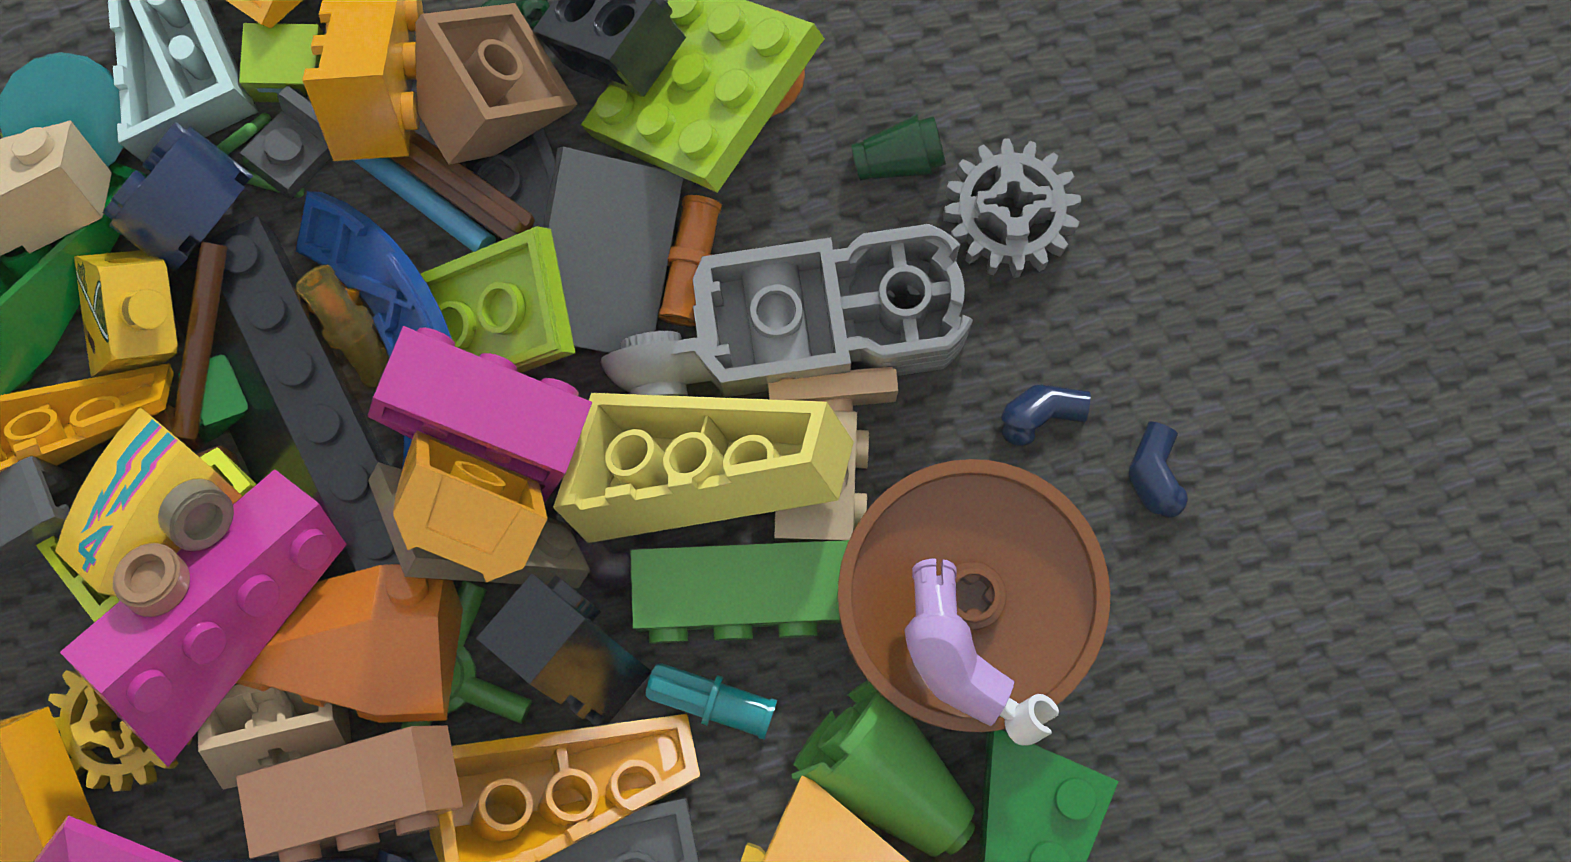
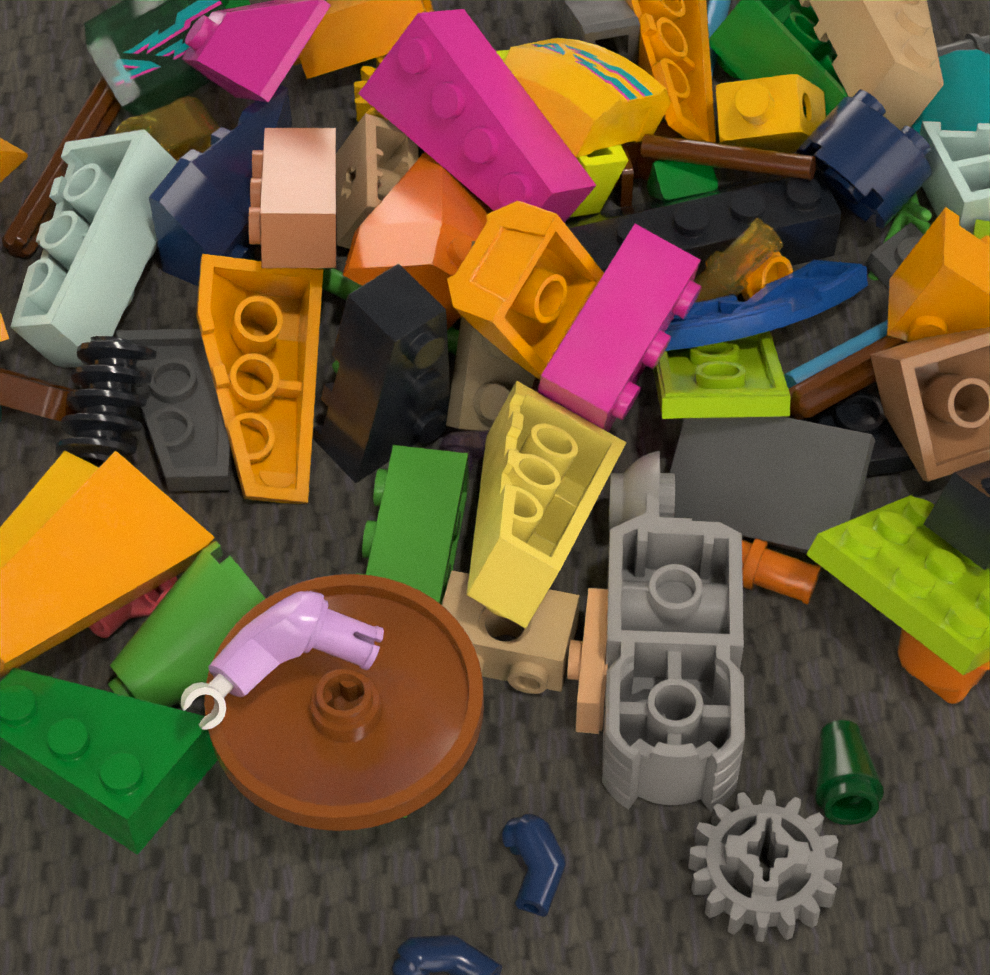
camera: 100 degrees right, 25 degrees down
medium nougat tile [113,543,190,617] -> none
dark tan tile [158,479,234,551] -> none
teal axle [646,663,777,740] -> none

